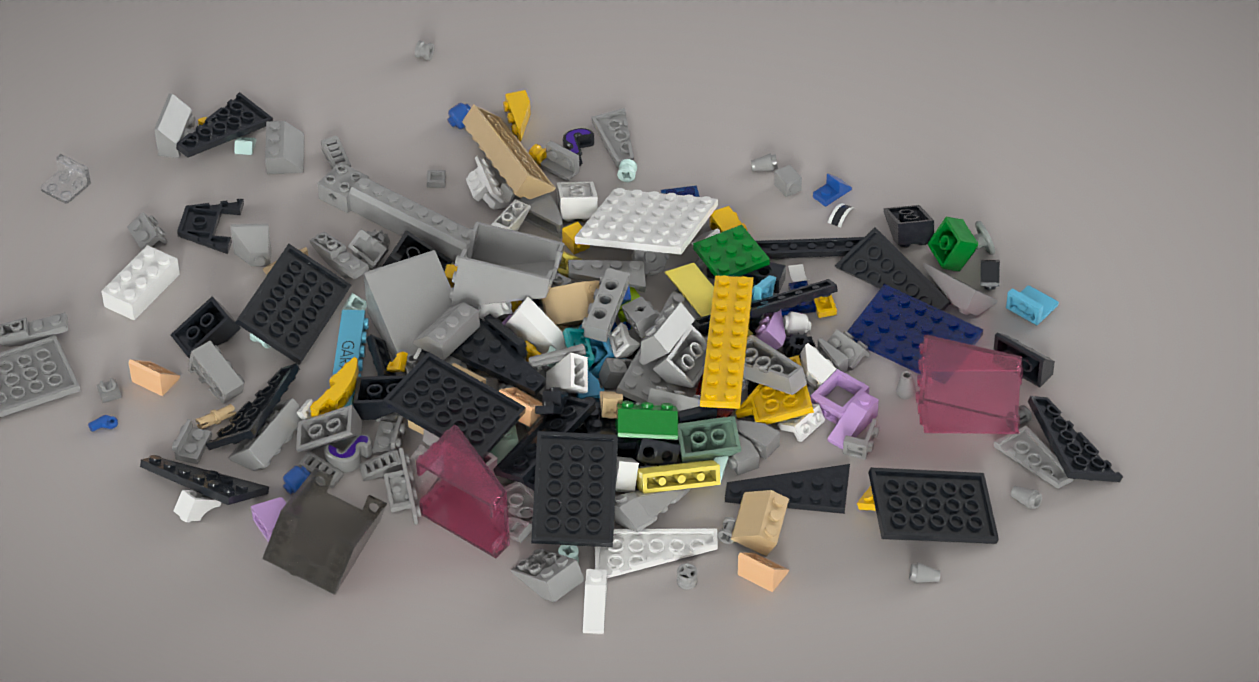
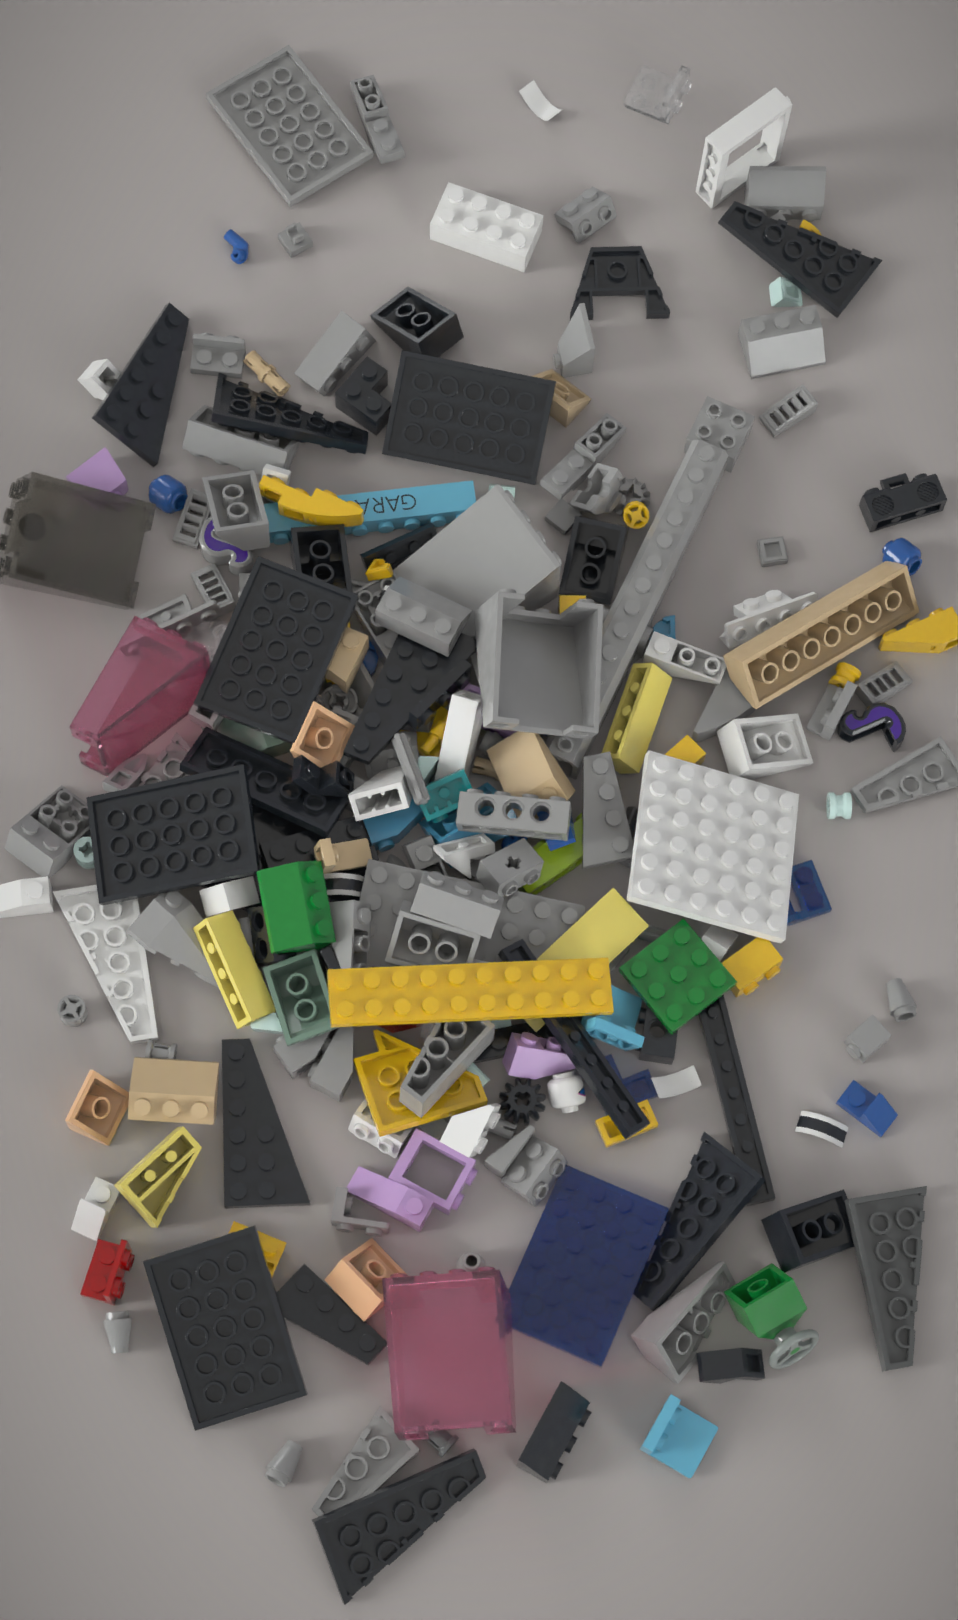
camera: 75 degrees right, 25 degrees up
light nougat slope [129,359,180,396] -> none
none -> white slope [71,1177,121,1242]
none -> red bracket [80,1239,135,1305]
none -> light yellow wedge [114,1126,202,1228]
none -> black wing [277,1264,388,1365]
none -> light nougat slope [325,1238,411,1321]
none -> black brick [335,356,392,436]
none -> white sticker [519,80,562,121]
none -> yellow wheel [623,501,649,529]
none -> white window [696,87,793,209]
none -> dark grey wing [845,1186,927,1372]
none -> light grey slope [855,661,913,707]
none -> black piece [859,473,947,532]

